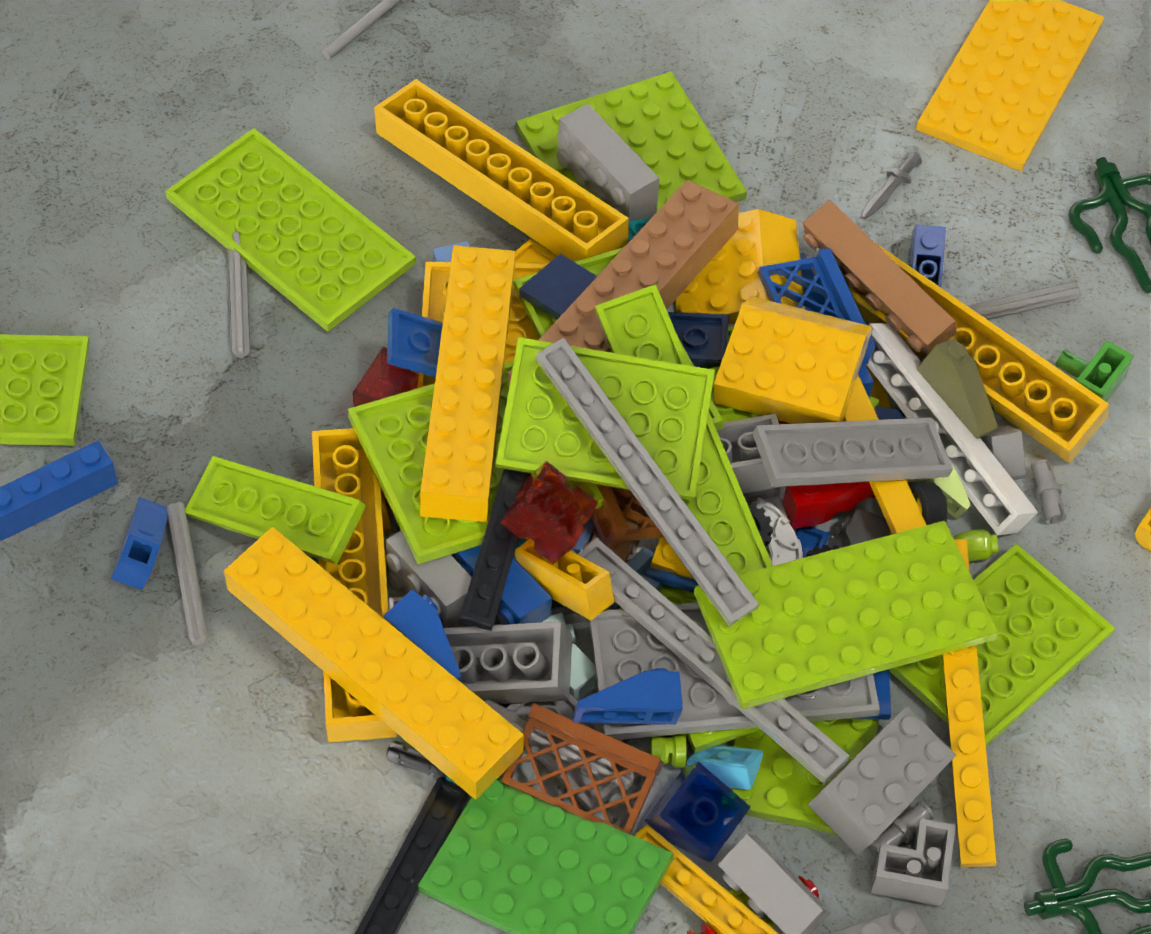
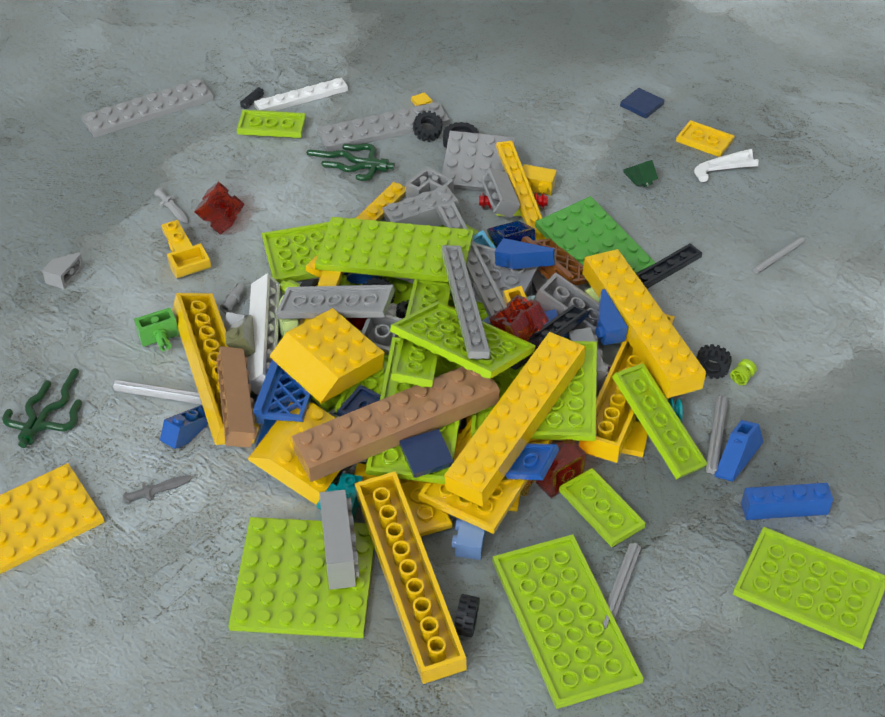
camera: 150 degrees left, 10 degrees down
none -> black tyre [454,594,480,638]
none -> lime plate [559,468,646,547]
none -> black tyre [696,344,732,379]
none -> lime wheel [730,359,757,385]

